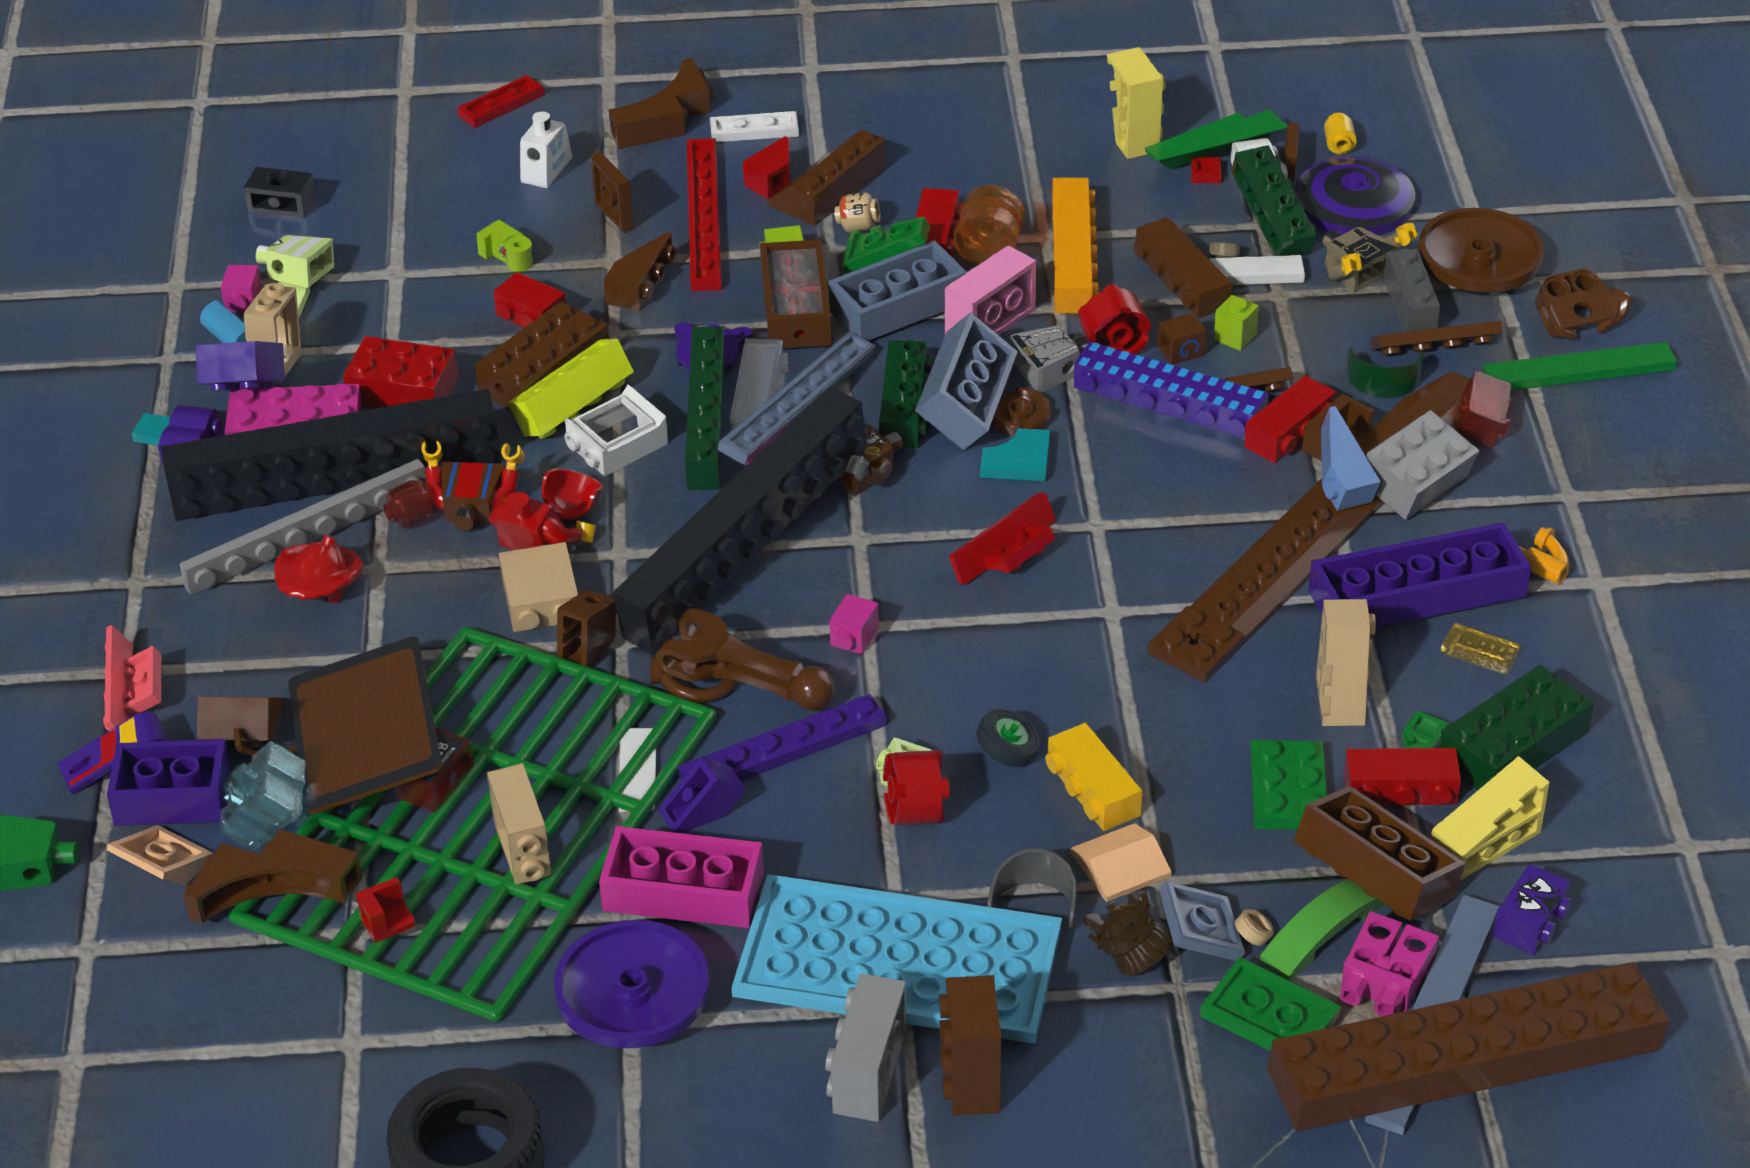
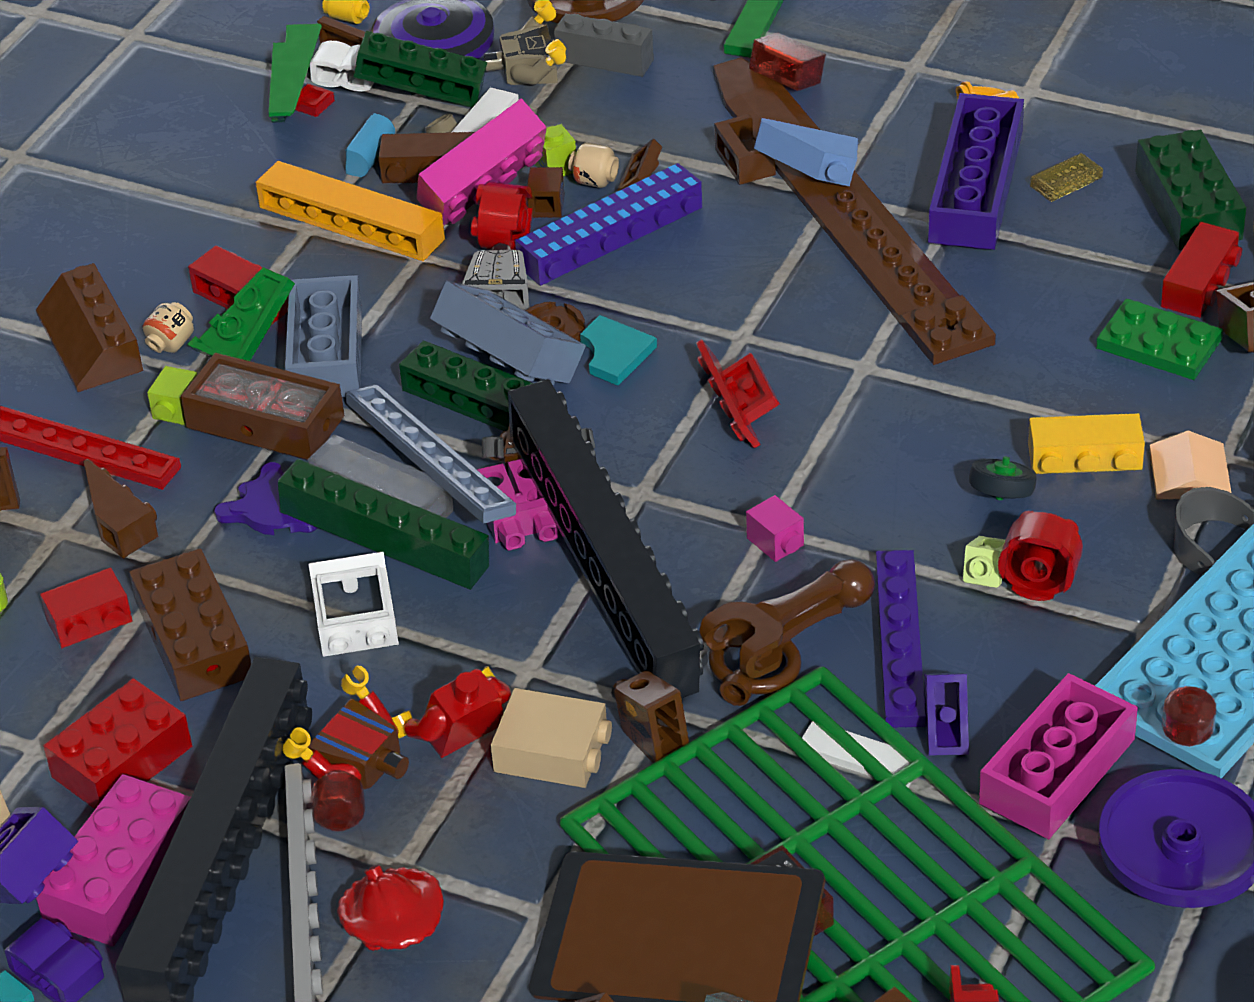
camera: 60 degrees left, 0 degrees up
tan window [487,763,551,885] -> none
neon yellow brick [508,339,634,439] -> none
red helmet [541,468,603,520] -> none
red slope [743,136,790,200] -> none
bright pink brick [945,245,1036,335] -> none
clear orange wheel [954,185,1025,266] -> none
light yellow wedge [1107,47,1166,159] -> none
red brick [1244,375,1336,464] -> none
tan wedge [1316,599,1376,726] -> none
dark green piece [1347,348,1424,398] -> none
light grey brick [1366,410,1479,520] -> none
reddish brown plate [1370,320,1503,355] -> none
green tile [1401,710,1449,748] -> none
none -> dark azure brick [346,113,395,177]
none -> dark pink brick [417,98,547,227]
none -> tan head [568,143,619,188]
none -> clear red head [1162,686,1217,747]

